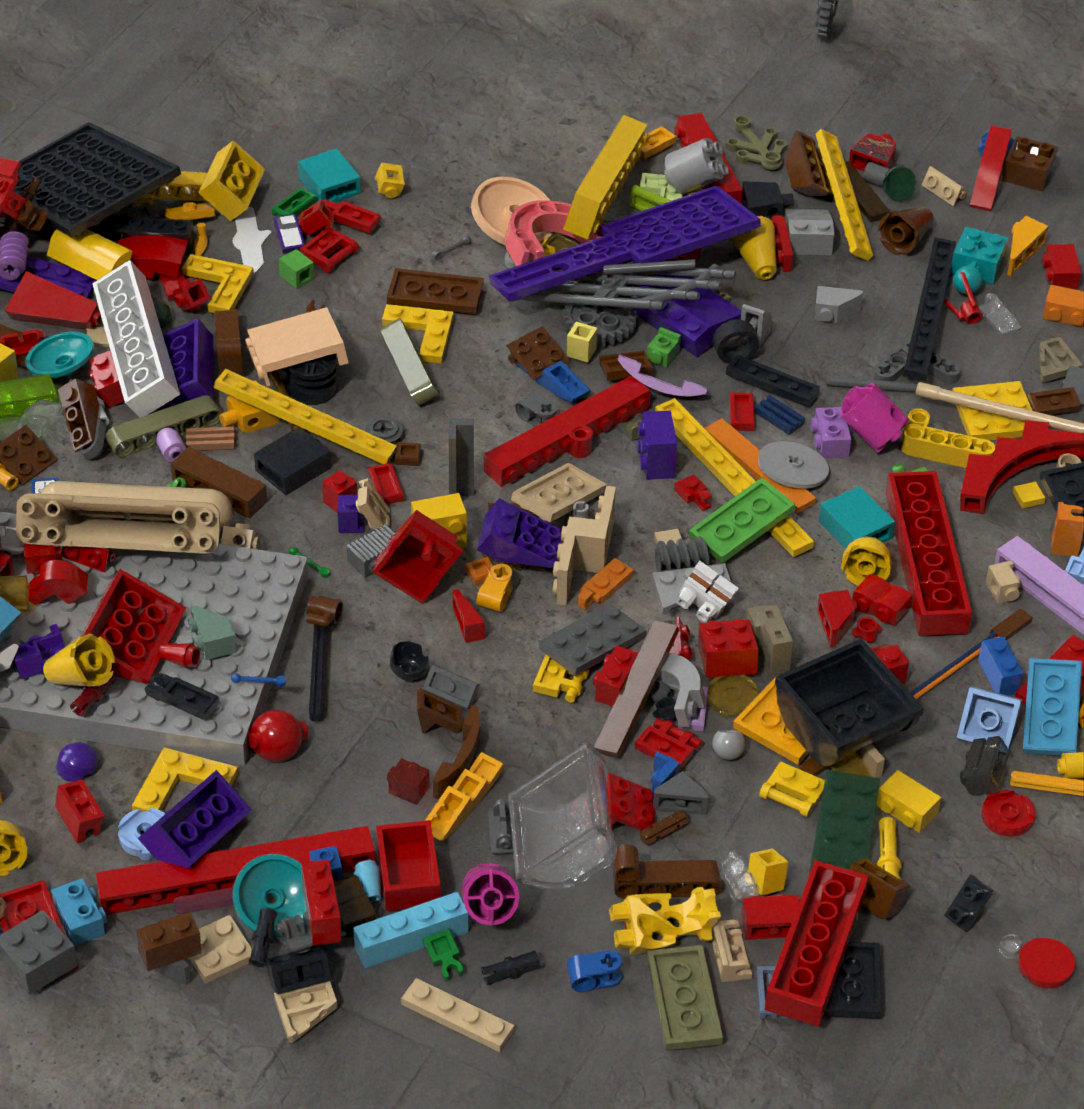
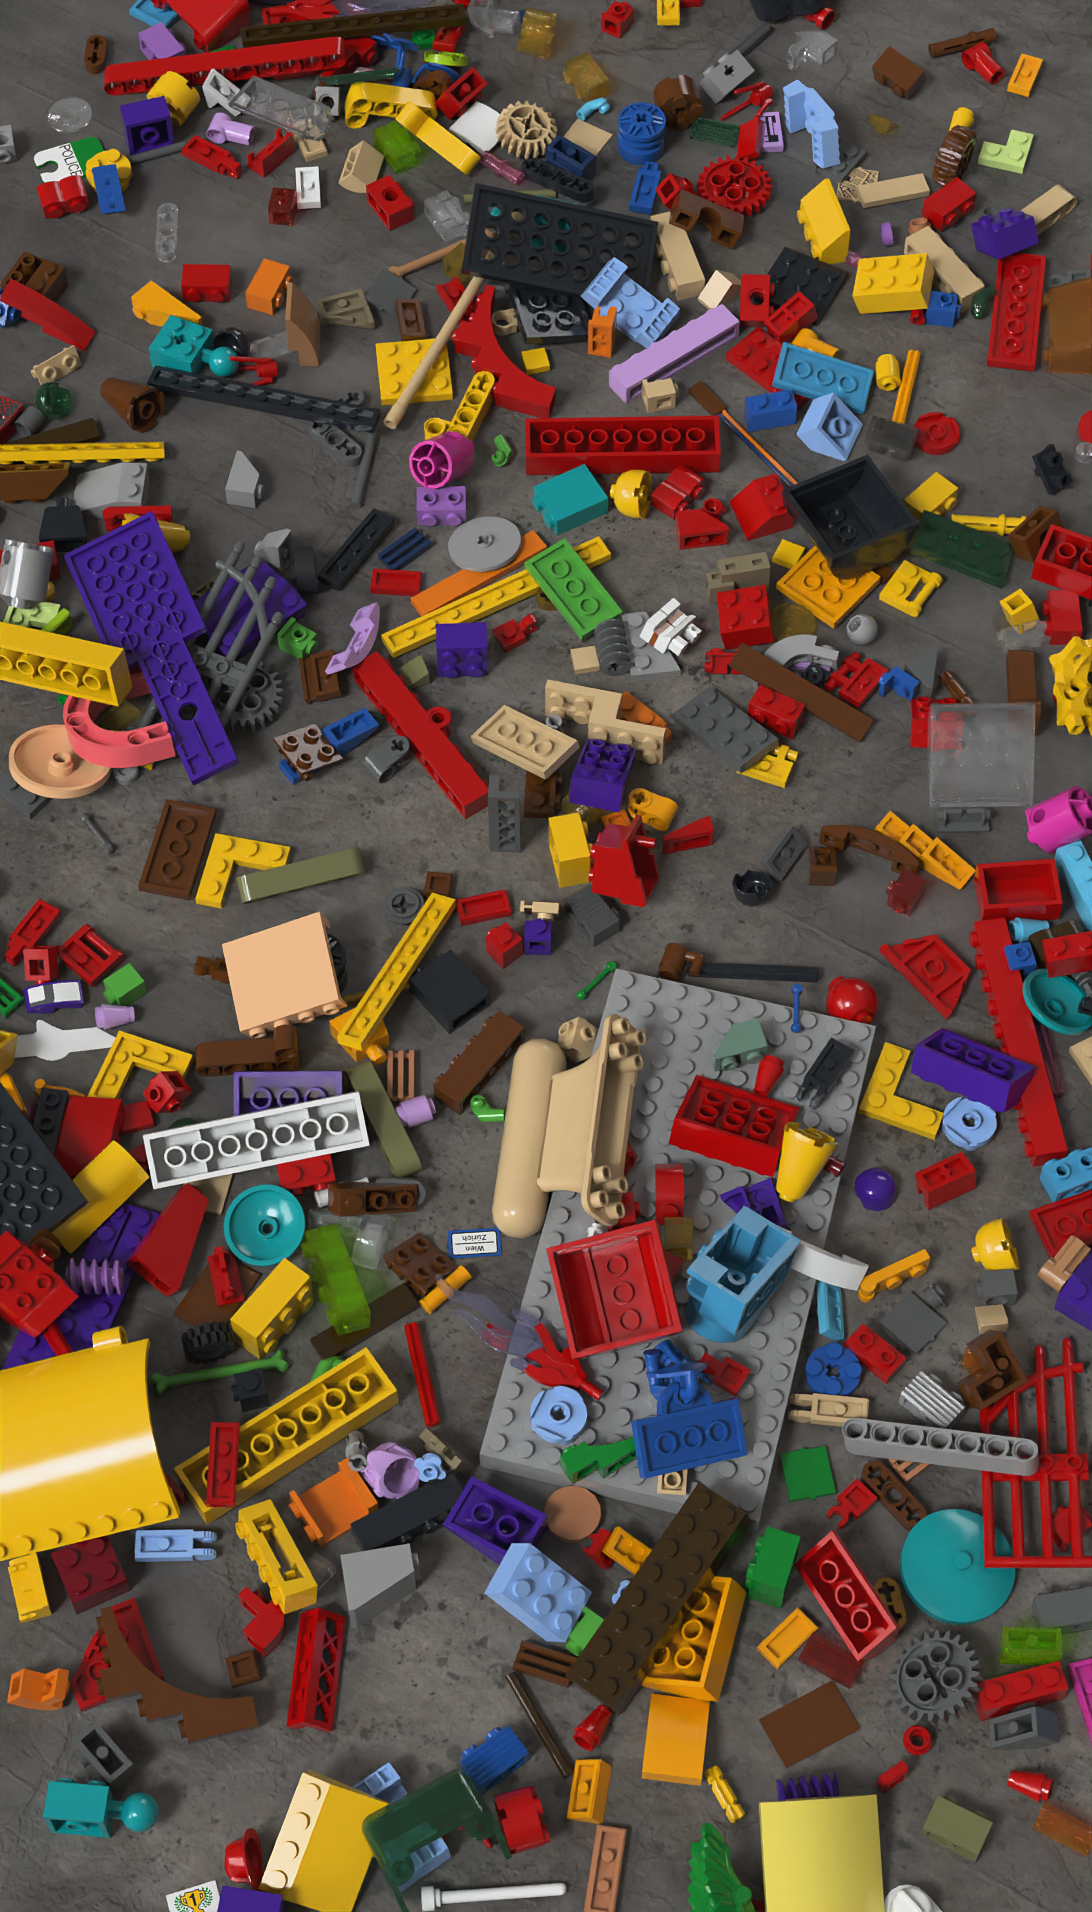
camera: 85 degrees left, 15 degrees up
light yellow brick [567,322,597,363] -> none
dark grey bar [604,260,695,275] -> none
none -> lavender cone [95,1004,135,1030]
none -> black hair [213,327,250,357]
none -> medium nougat slope [285,282,321,366]
none -> red wing [879,934,971,1021]

